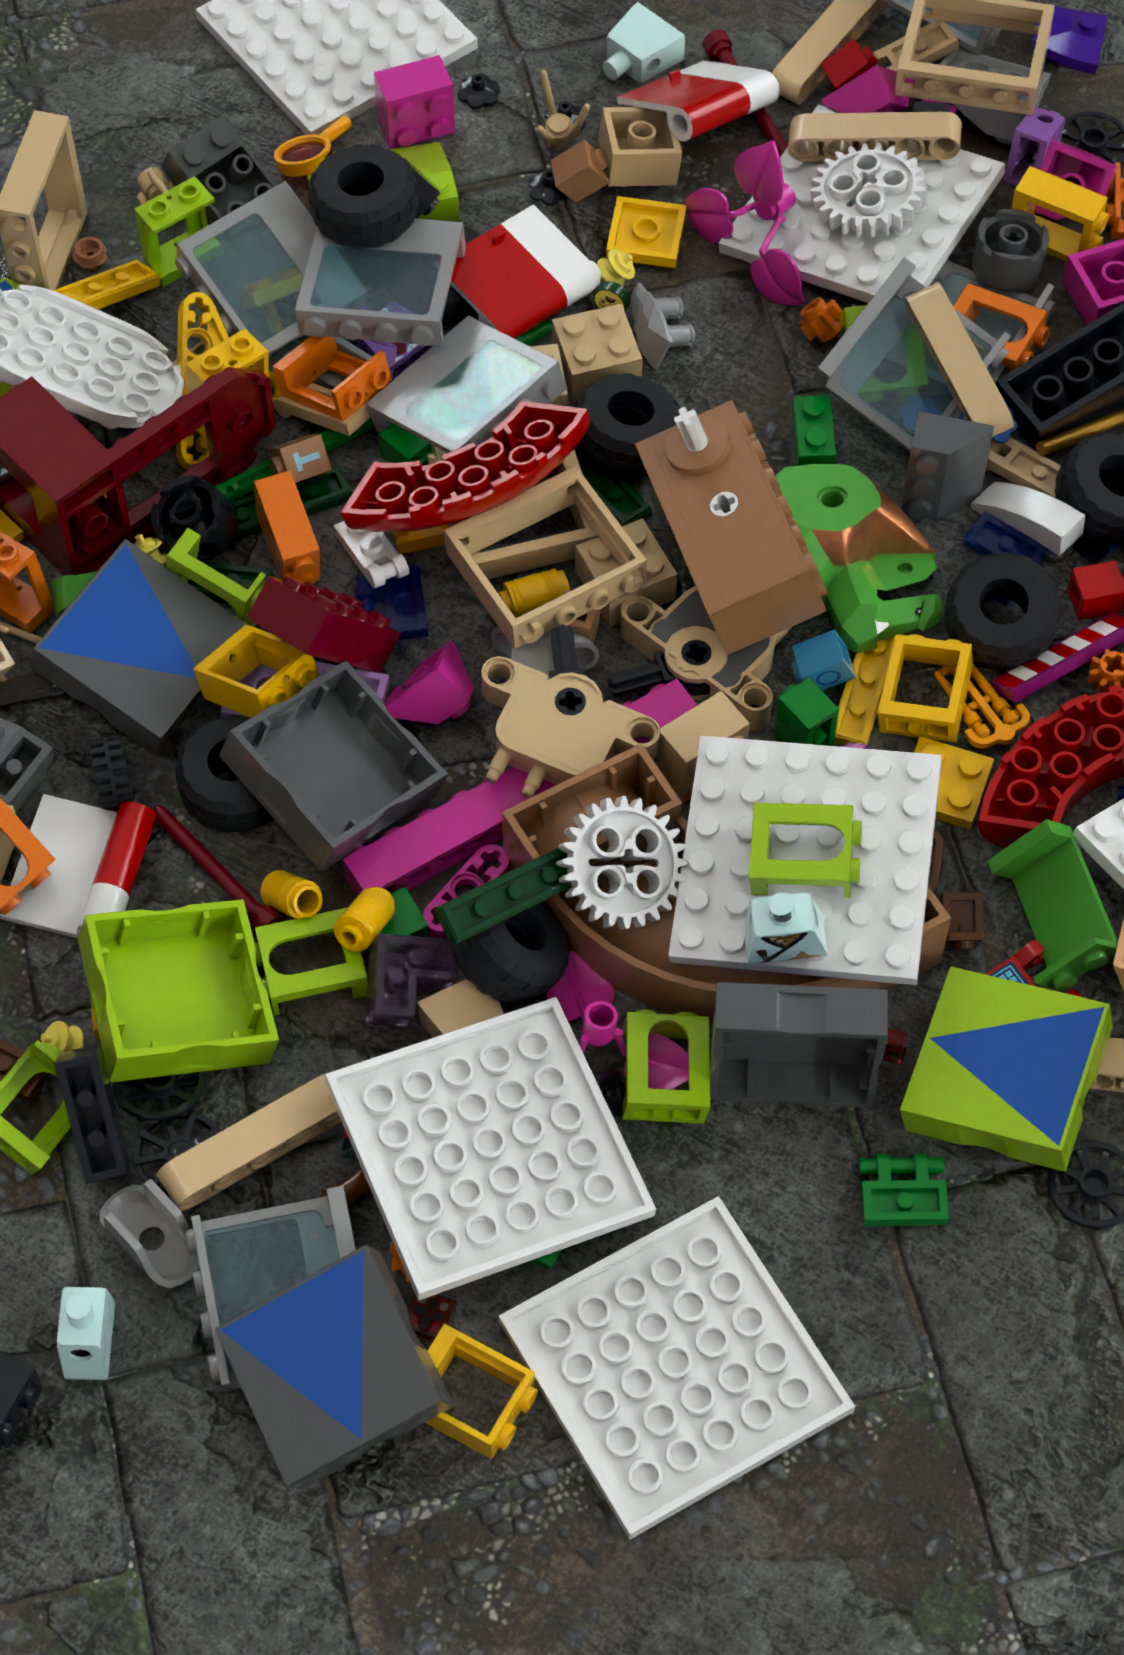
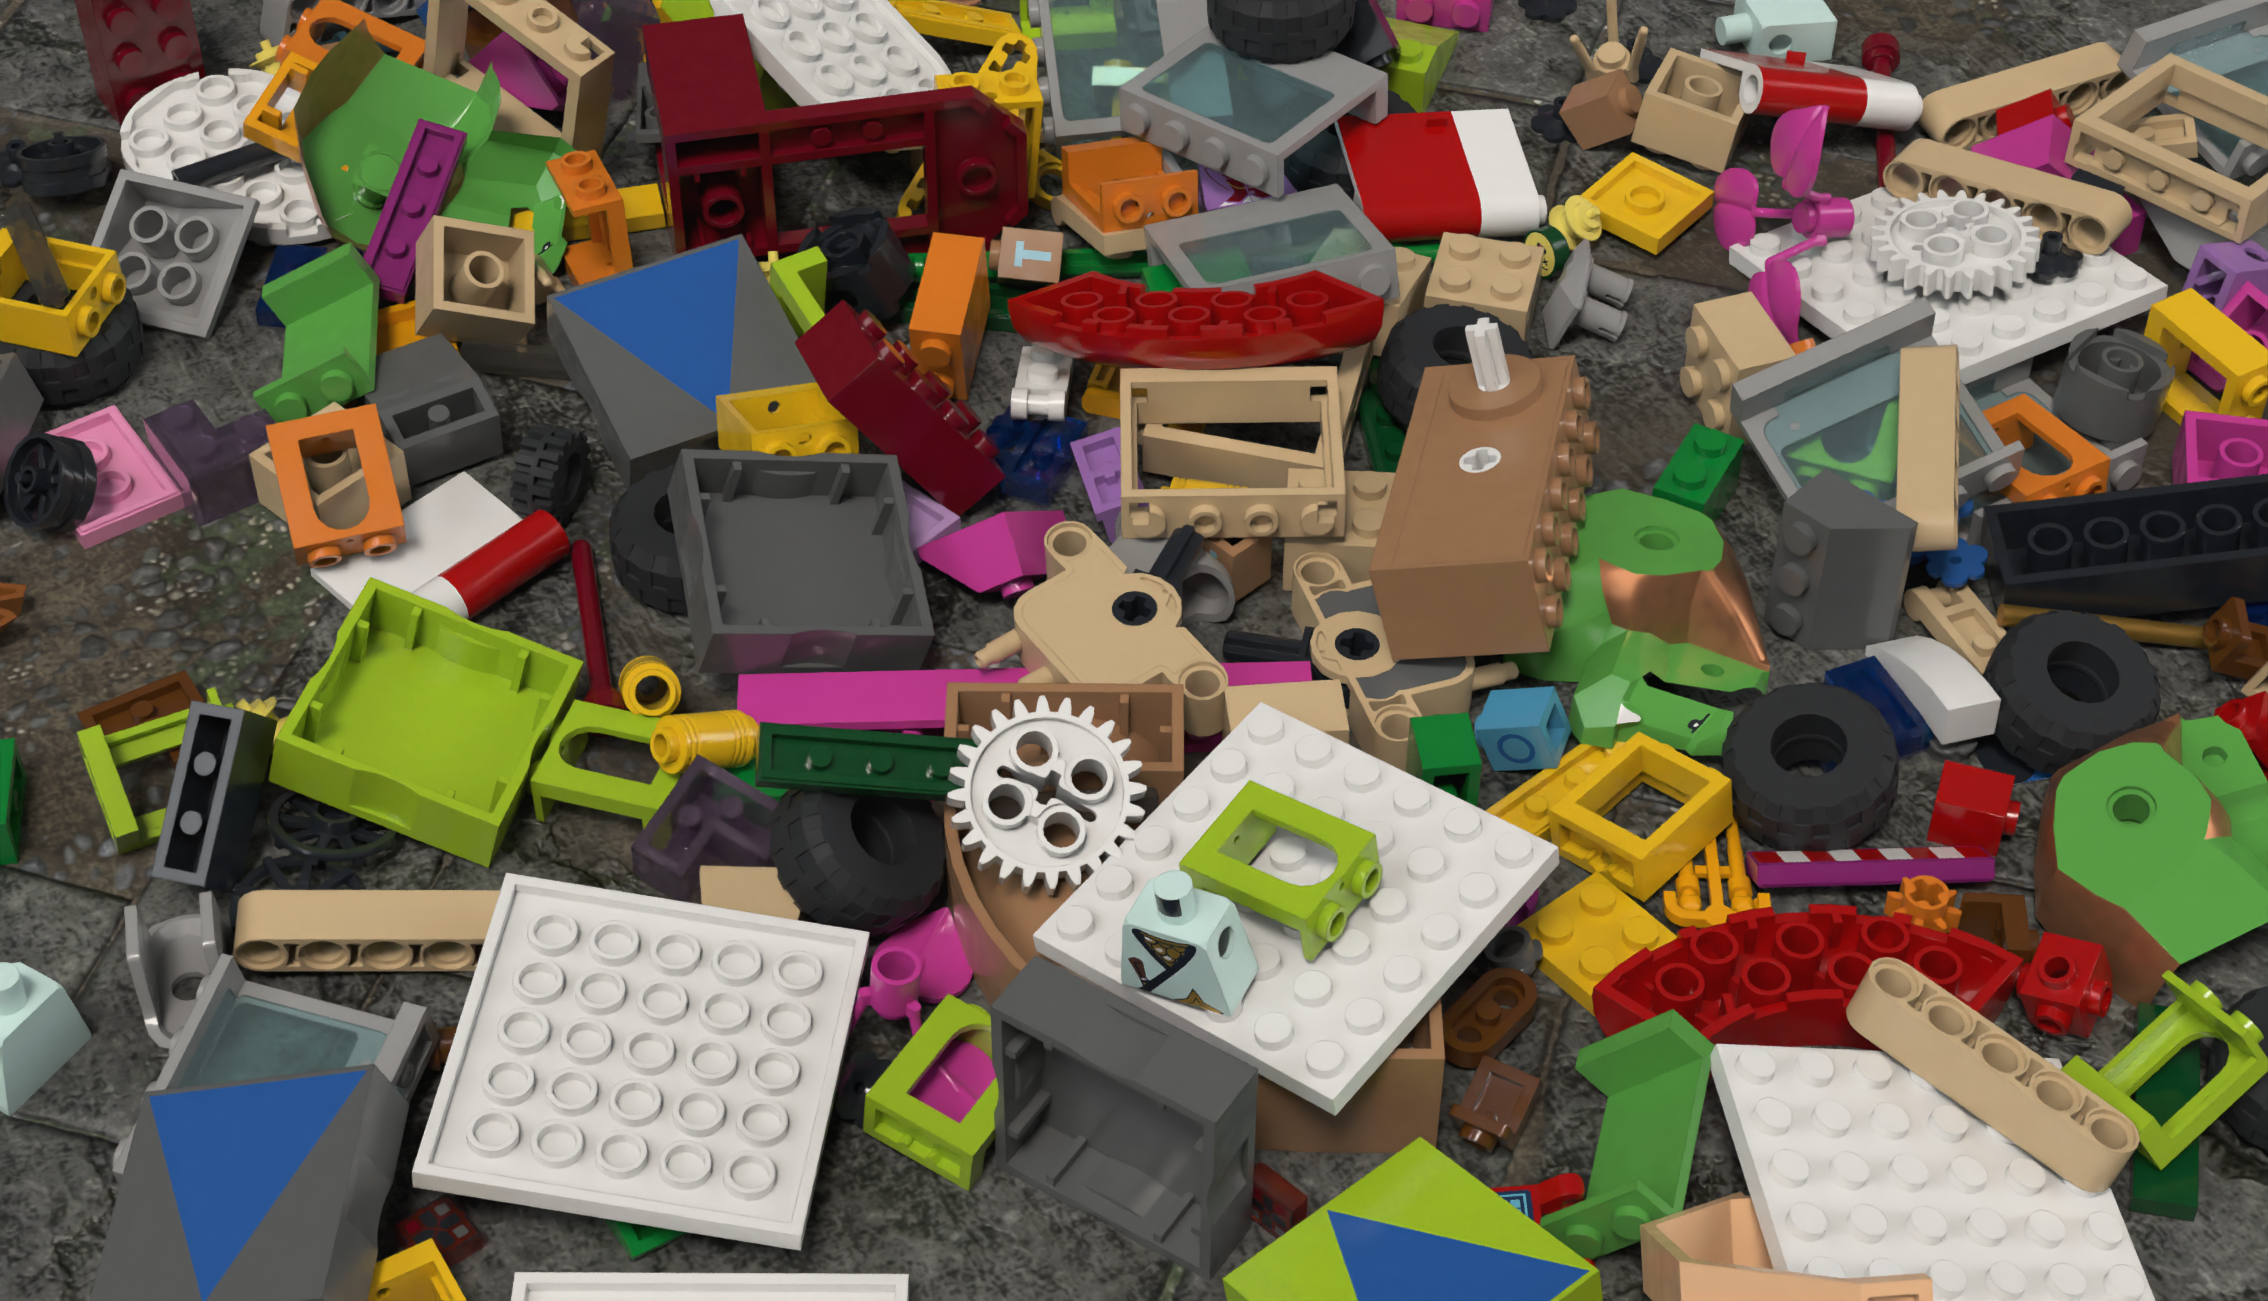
camera: 30 degrees right, 15 degrees down
none -> medium lavender hinge [1070,426,1149,544]
none -> tan brick [1680,291,1796,445]
none -> black plant [2032,231,2083,280]

